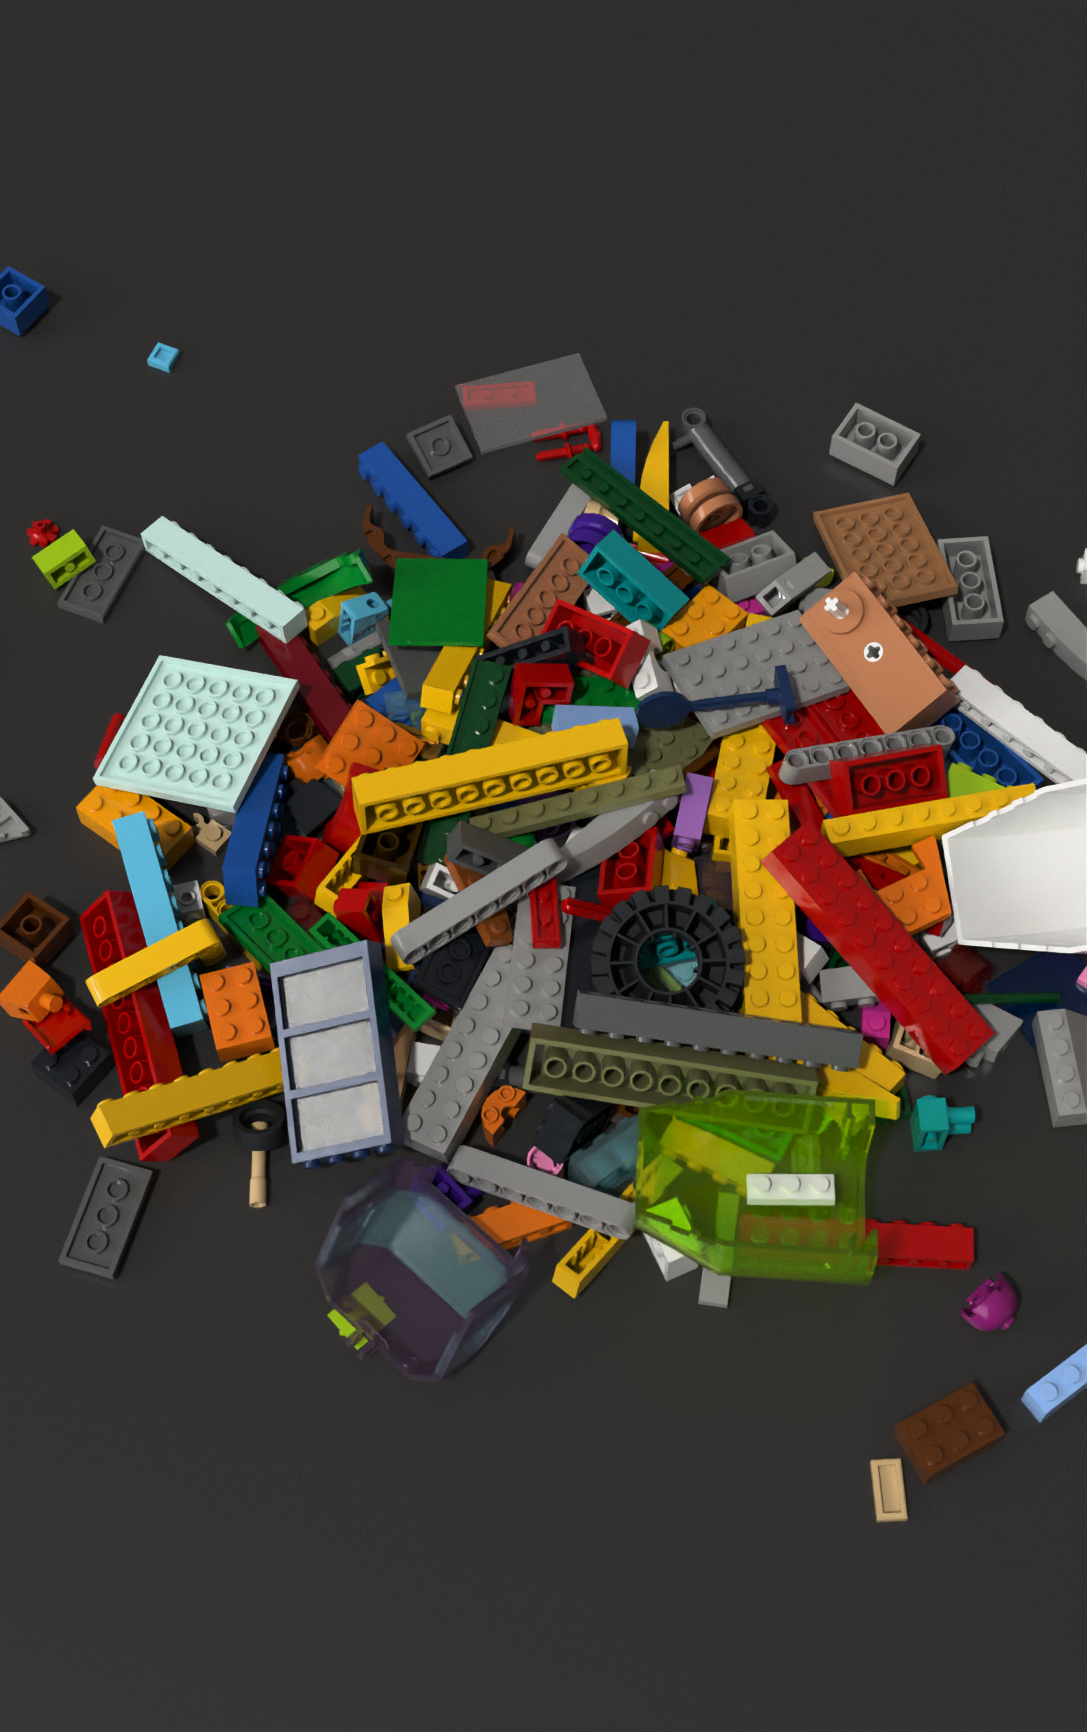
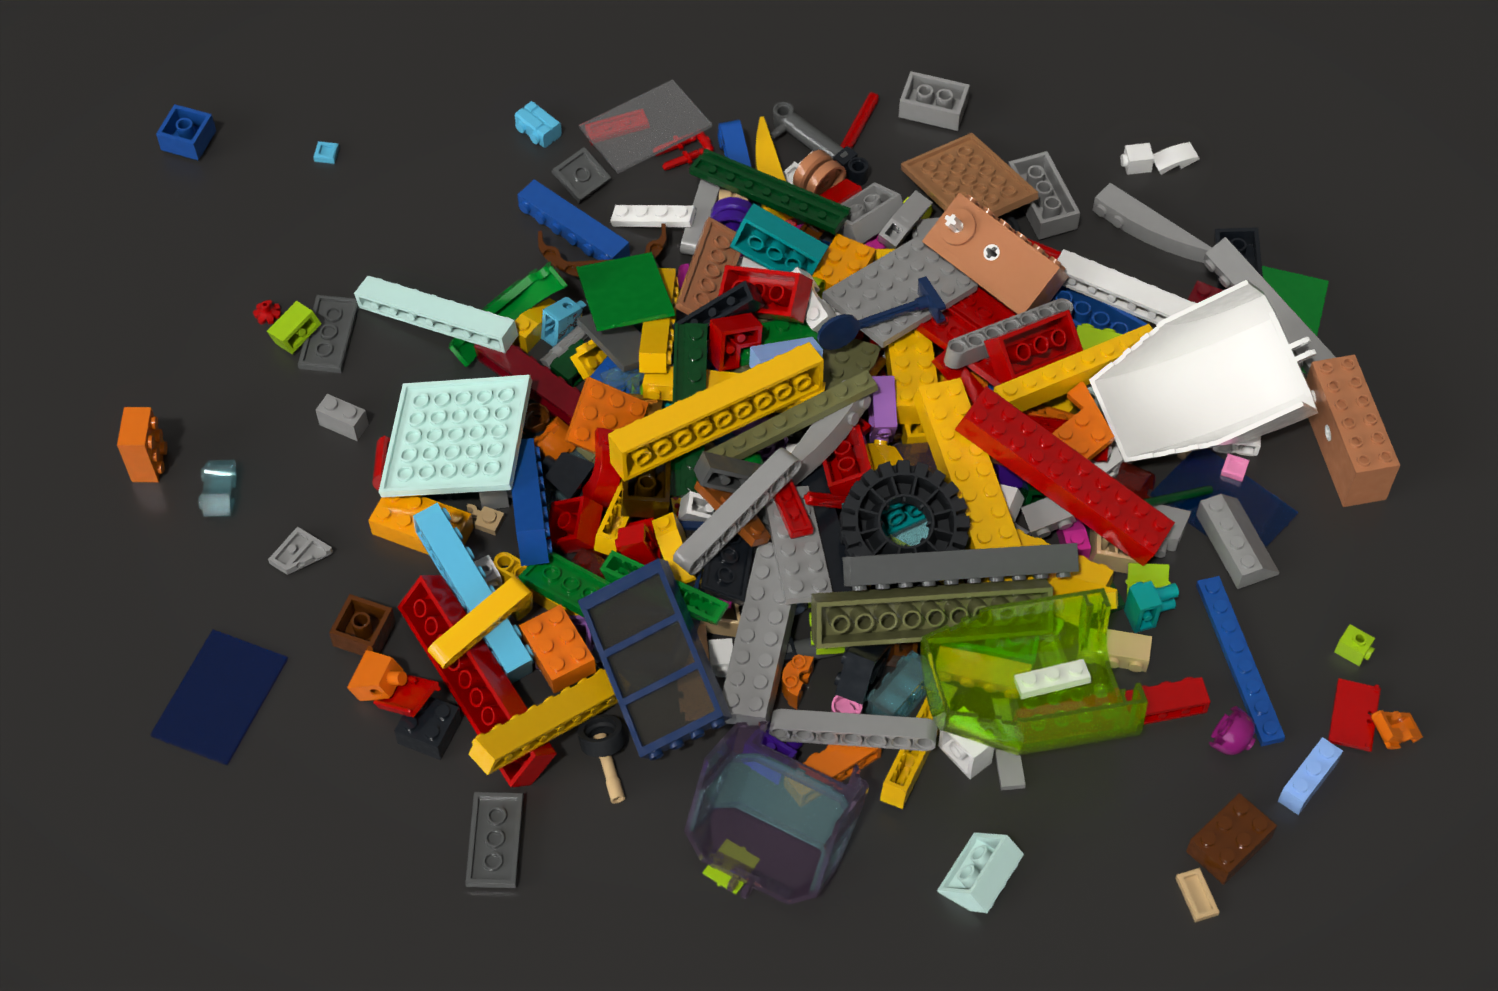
camera: 15 degrees left, 5 degrees down
none -> light grey brick [316,394,369,441]
none -> medium azure brick [515,101,562,148]
none -> white plate [610,205,696,227]
none -> red axle [840,92,879,149]
none -> light aqua slope [937,832,1024,913]
none -> tan brick [1076,625,1152,672]
none -> lime piece [1125,563,1171,599]
none -> blue plate [1196,576,1285,747]

